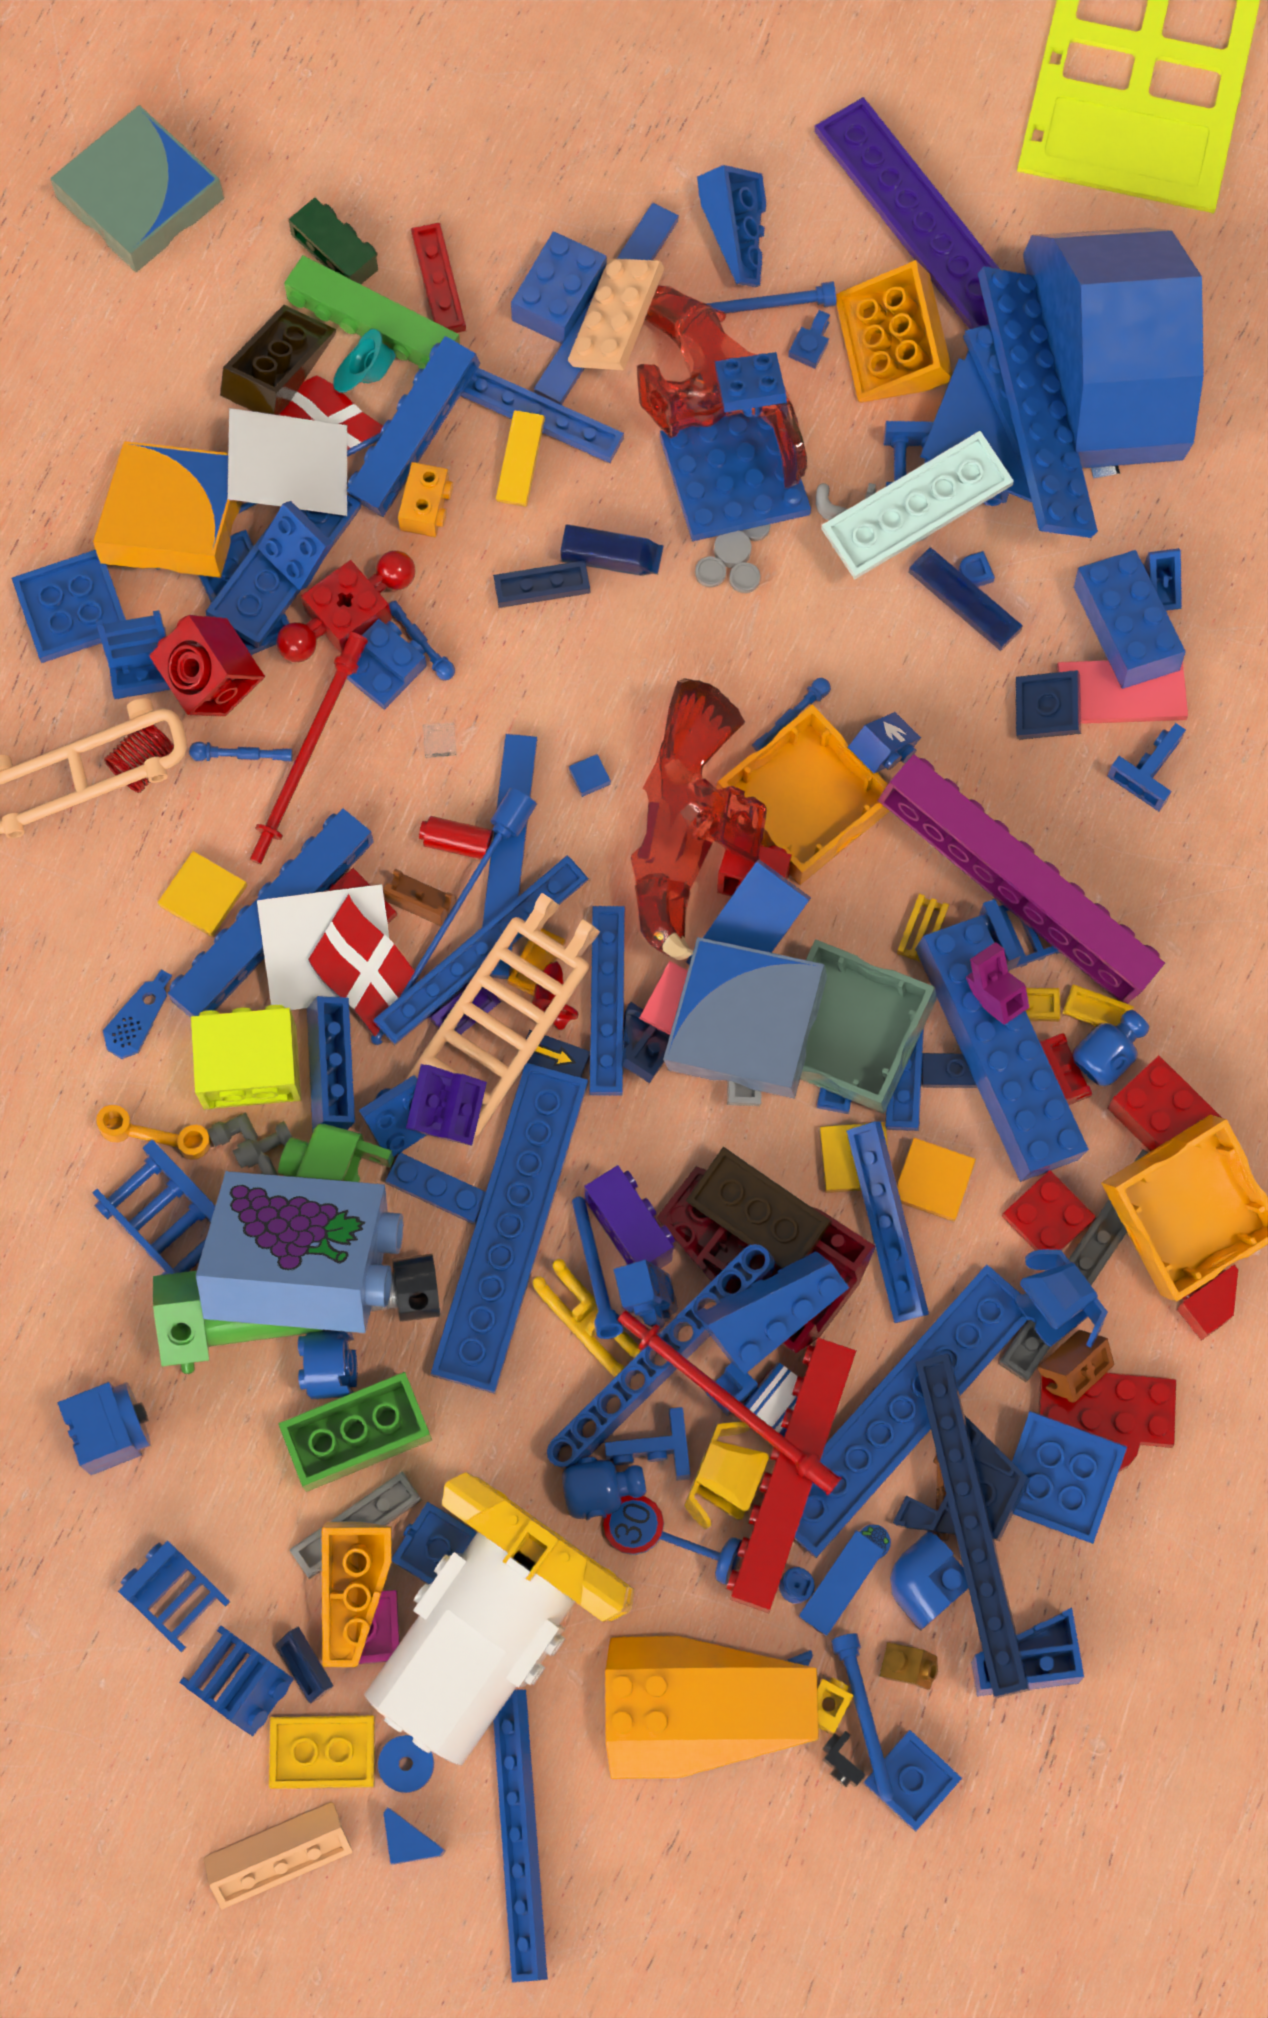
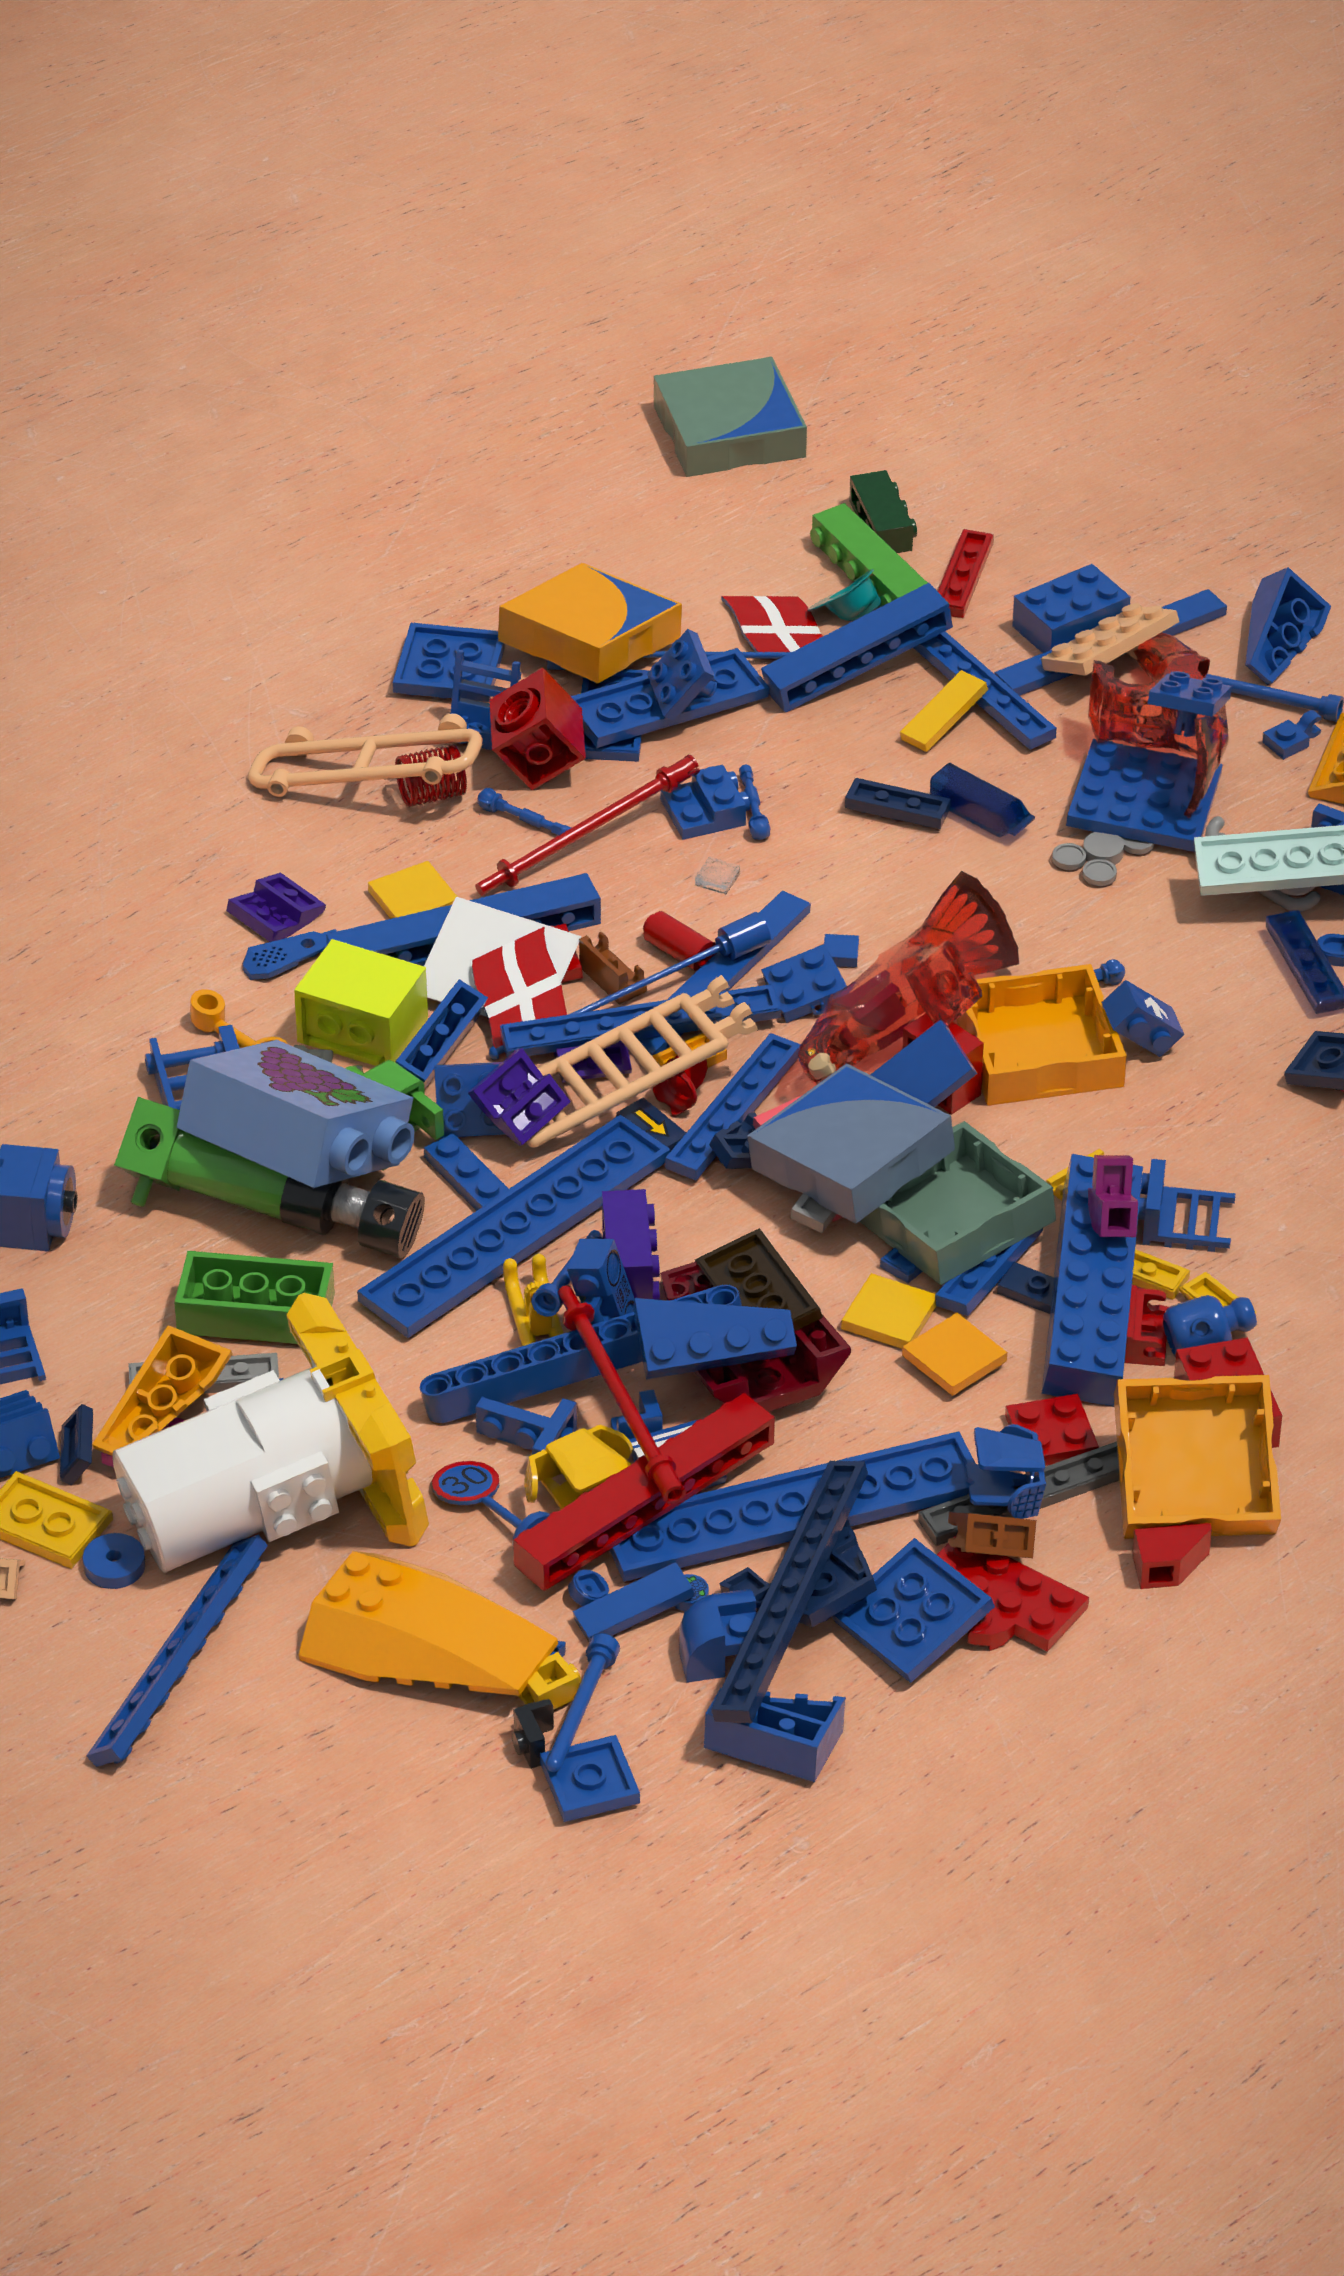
camera: 30 degrees right, 30 degrees down
dark brown slope [220,305,336,415] -> none
white sticker [228,408,347,516] -> none
red brick [276,550,416,663] -> none
blue brick [298,1330,358,1400] -> none
blue slope [383,1807,446,1865] -> none
light orange brick [398,462,453,537] -> none
blue piece [562,1457,647,1520] -> none
blue plate [846,1122,929,1323] -> none
magenta brick [878,754,1165,1004] -> none
pearl gold bracket [879,1642,938,1690] -> none
none -> dark purple slope [226,872,326,942]
none -> blue plate [761,944,851,1023]

